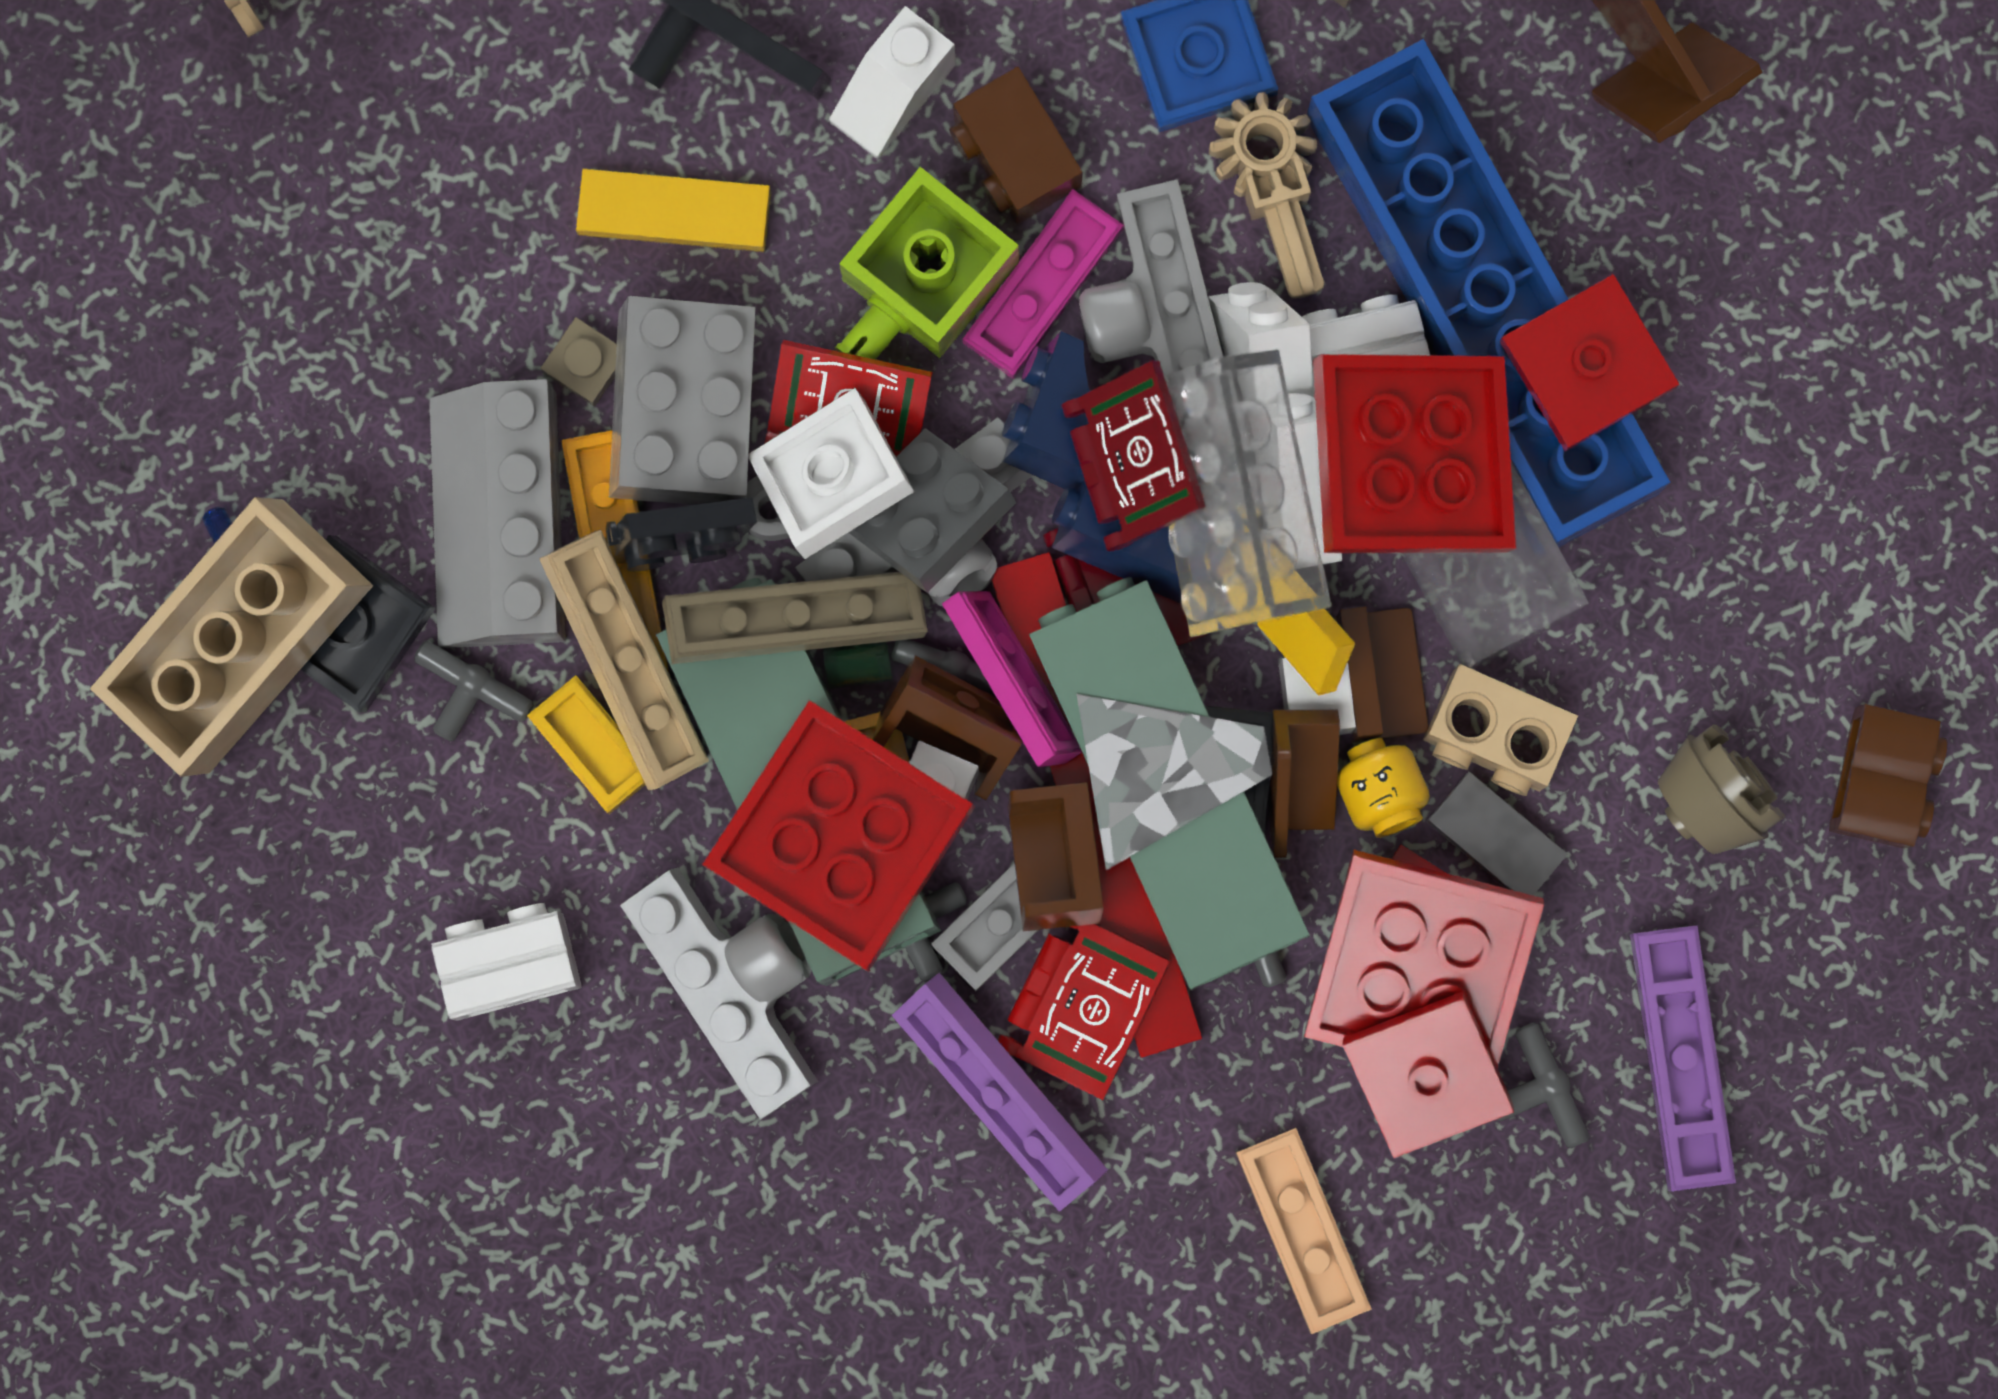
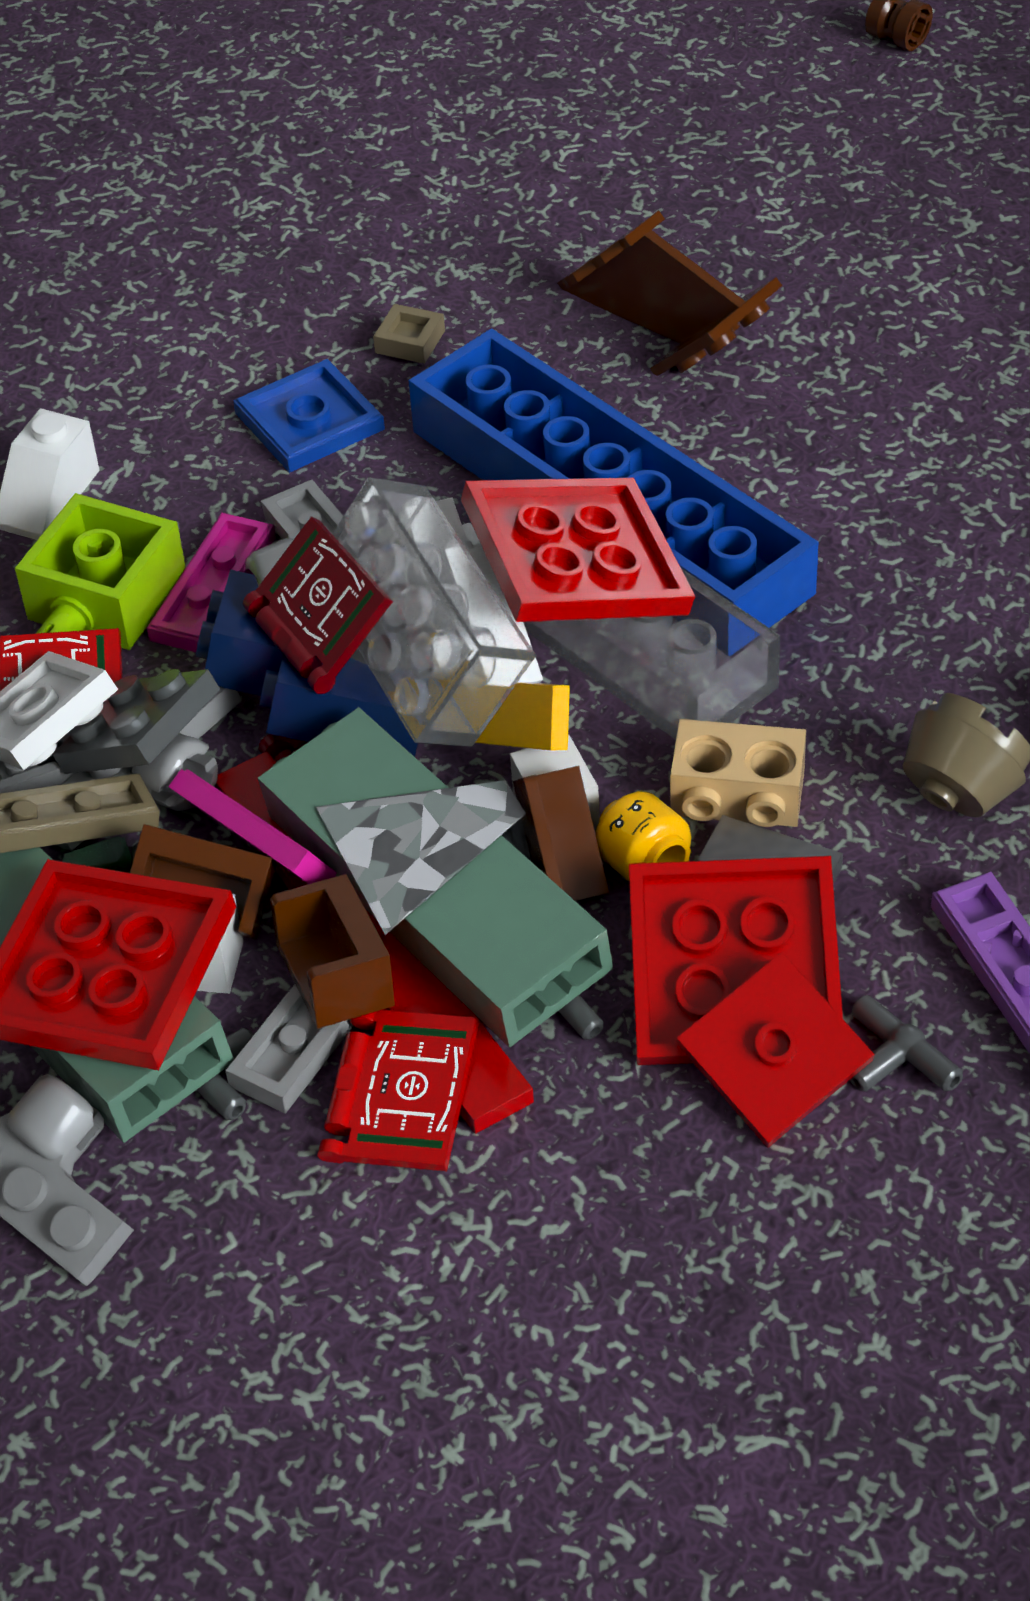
camera: 15 degrees left, 35 degrees down
medium lavender plate [892,973,1108,1212] -> none
reddish brown brick [949,66,1083,225] -> none
tan gear [1209,92,1324,298] -> none
light nougat tile [1236,1128,1371,1334] -> none
reddish brown panel [1335,606,1428,743] -> none
red plate [1500,274,1680,451] -> none

